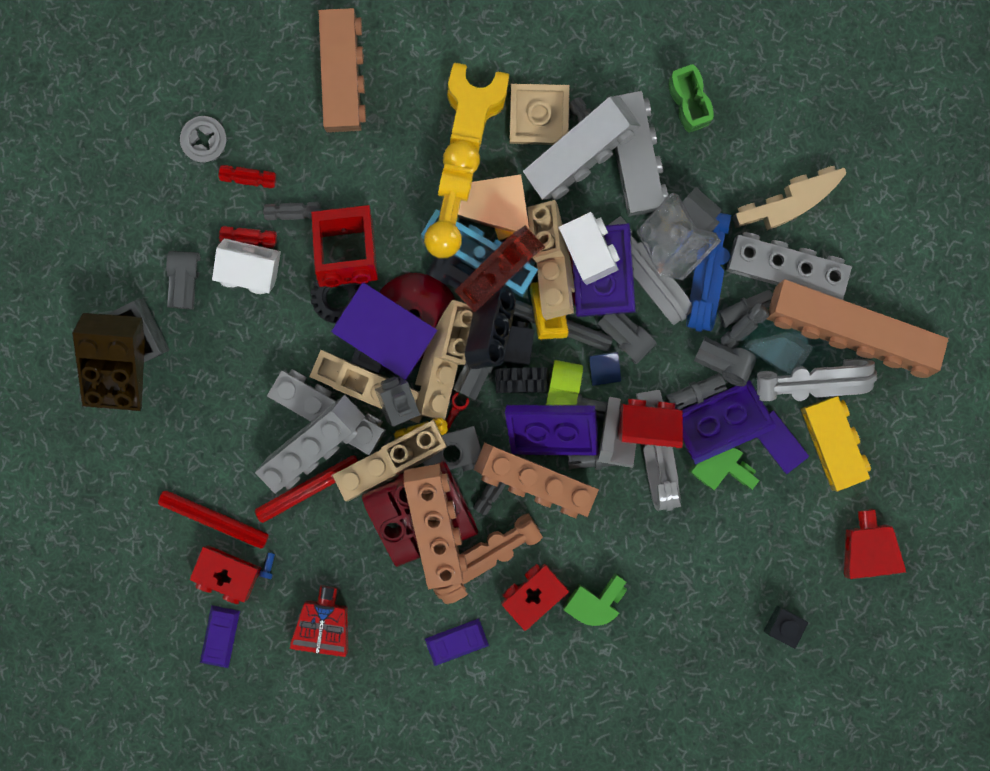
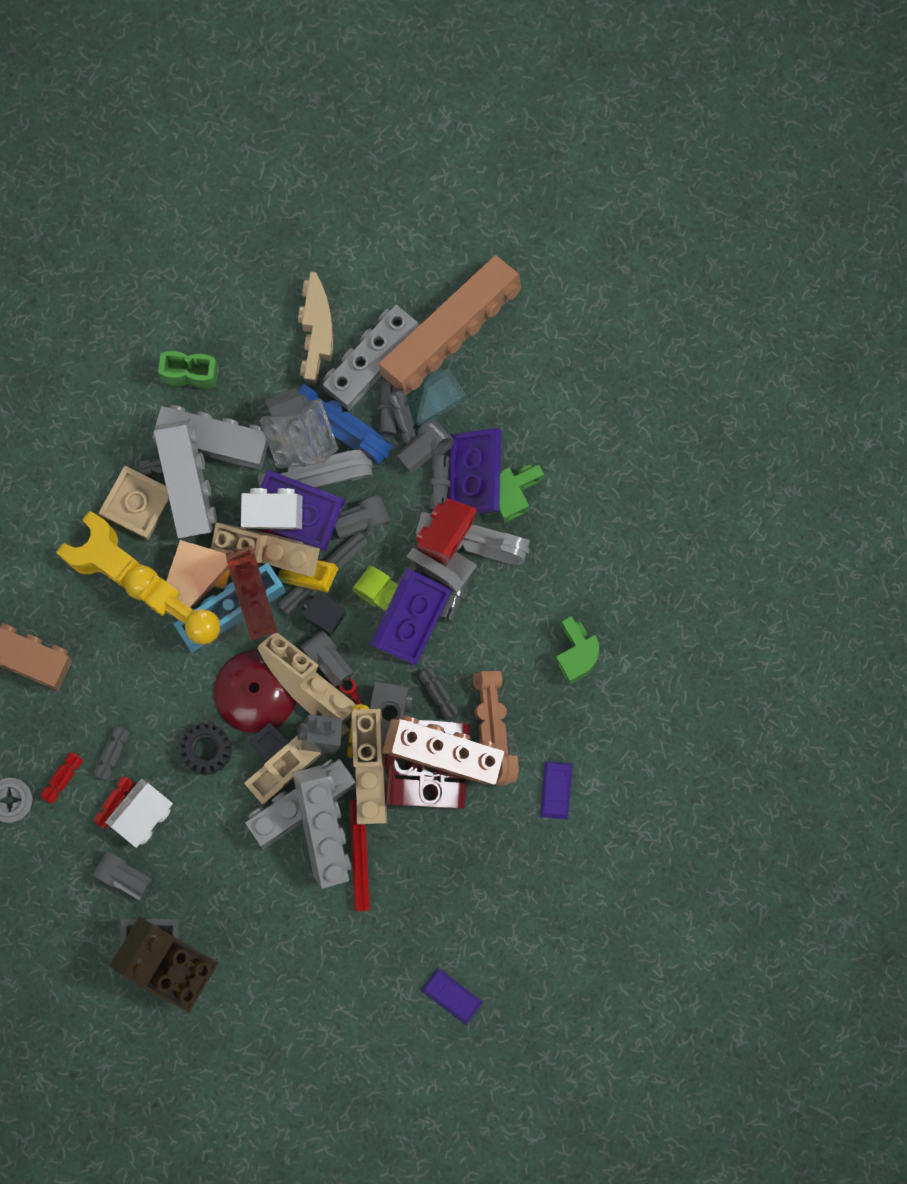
camera: 65 degrees left, 10 degrees down
red axle [158,491,269,549] -> none
red brick [190,545,261,604] -> none
blue piece [259,553,275,579] -> none
torso [290,585,348,657] -> none
red window [311,205,378,287] -> none
dark purple tile [331,283,438,380] -> none
black piece [425,255,488,300] -> none
black beam [465,287,516,369] -> none
nougat brick [473,442,599,518] -> none
black tyre [495,368,549,393] -> none
red brick [501,564,569,631] -> none
dark blue slope [588,352,621,386] -> none
dark purple tile [756,410,810,474] -> none
light grey piece [757,359,877,401] -> none
black brick [764,606,809,649] -> none
yellow brick [801,396,871,491] -> none
red torso [844,509,906,579] -> none

